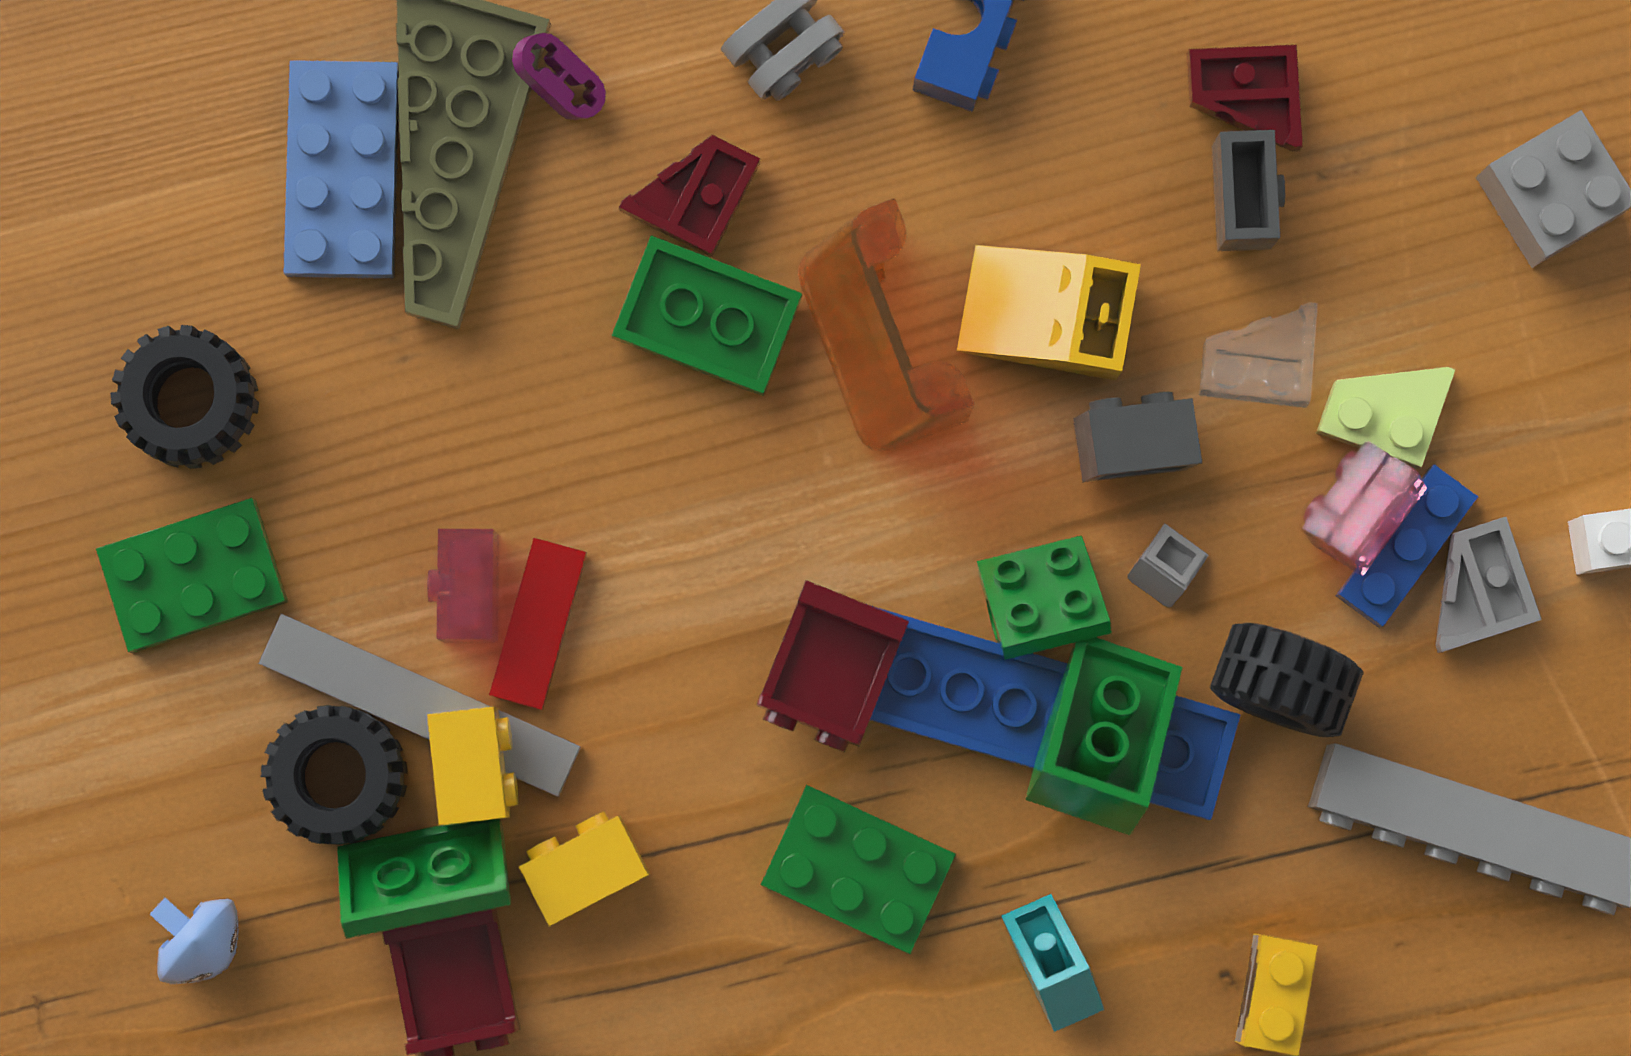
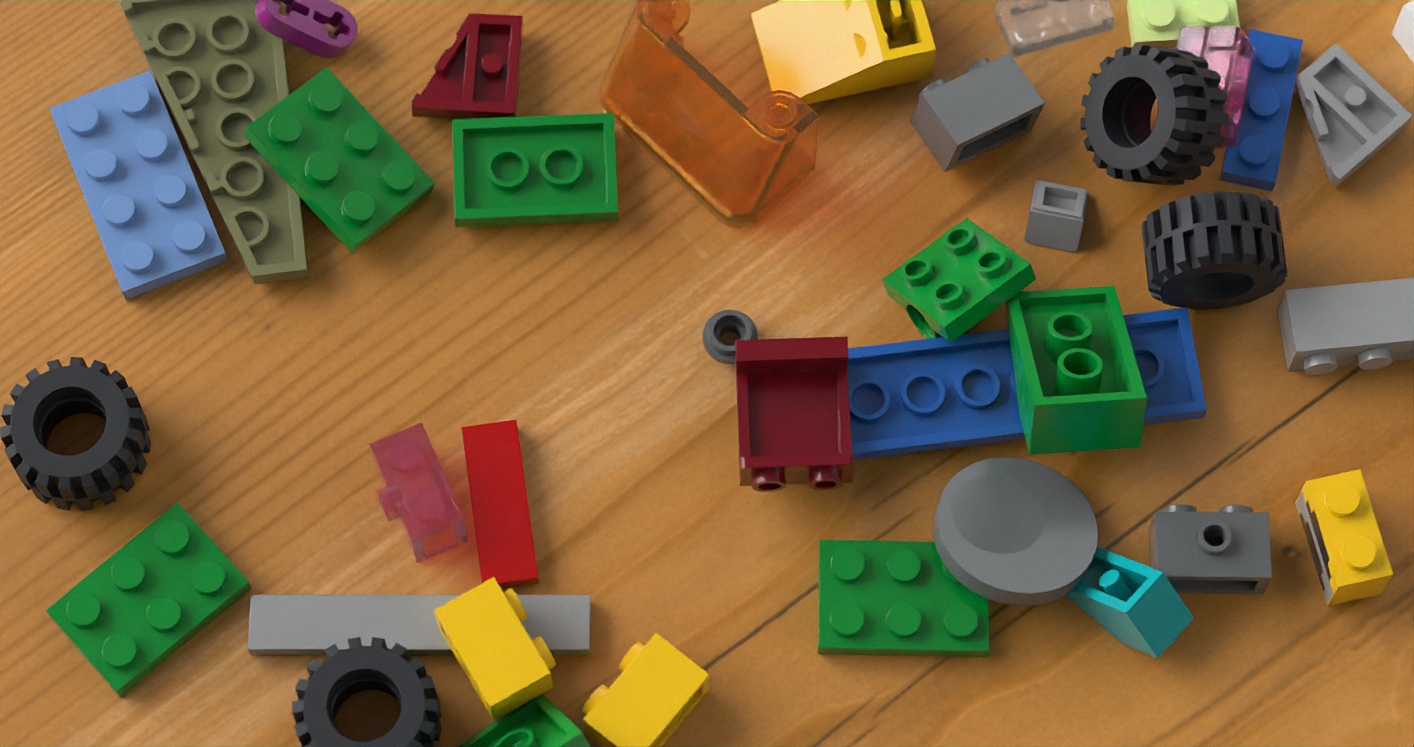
camera: 20 degrees left, 15 degrees down
none -> green plate [244,67,435,253]
none -> dark grey plate [703,310,758,364]
none -> dark grey piece [933,457,1098,606]
none -> black tyre [1080,44,1229,186]
none -> dark grey brick [1149,504,1272,594]

